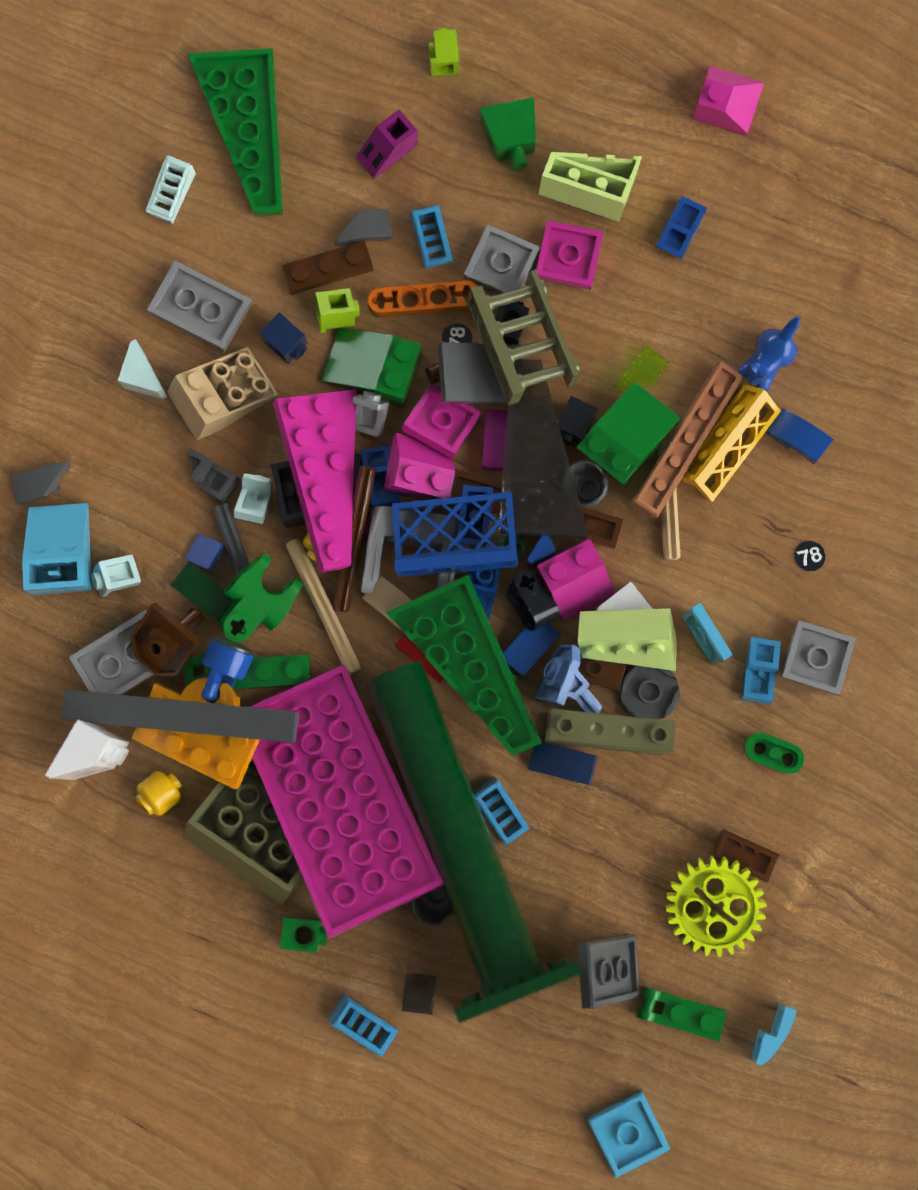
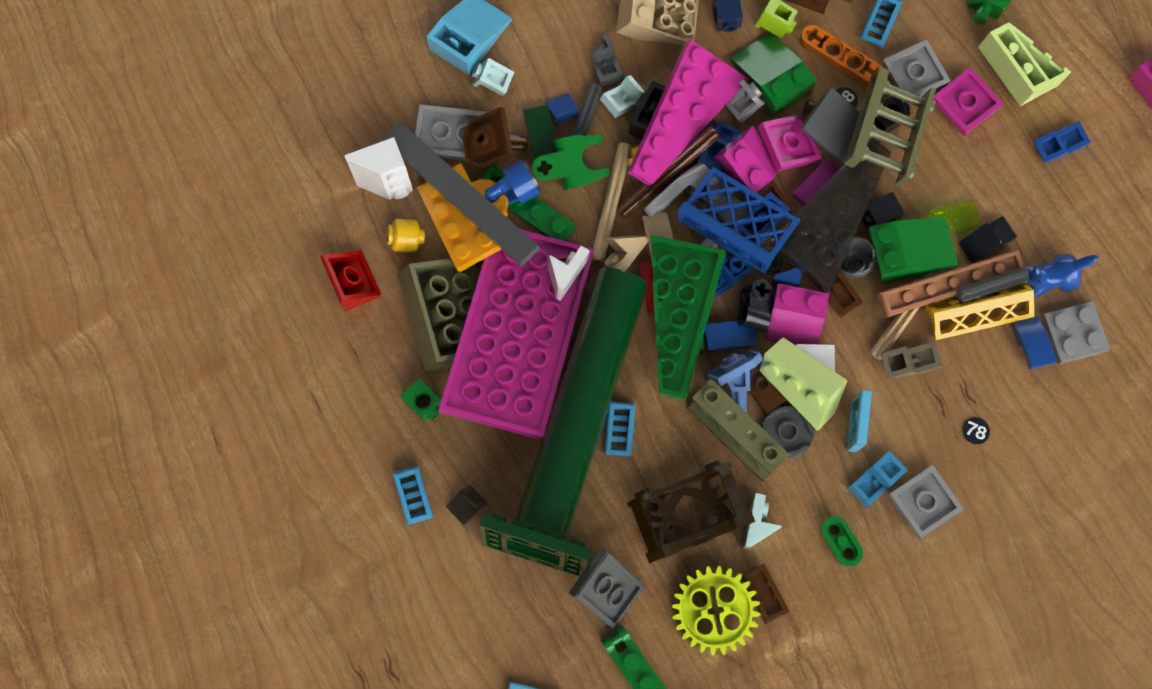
camera: 40 degrees right, 5 degrees down
dark grey hair [411,886,454,926] -> none
dark blue slope [528,742,598,786] -> none
none -> red slope [320,250,381,312]
none -> white slope [547,246,590,301]
none -> tan slope [602,235,649,273]
none -> dark brown fence [627,460,756,563]
none -> light aqua slope [743,493,782,549]
none -> dark tan slope [881,341,943,379]
none -> dark grey axle [956,268,1029,303]
none -> black slope [959,216,1017,263]
none -> light grey plate [1041,301,1110,365]

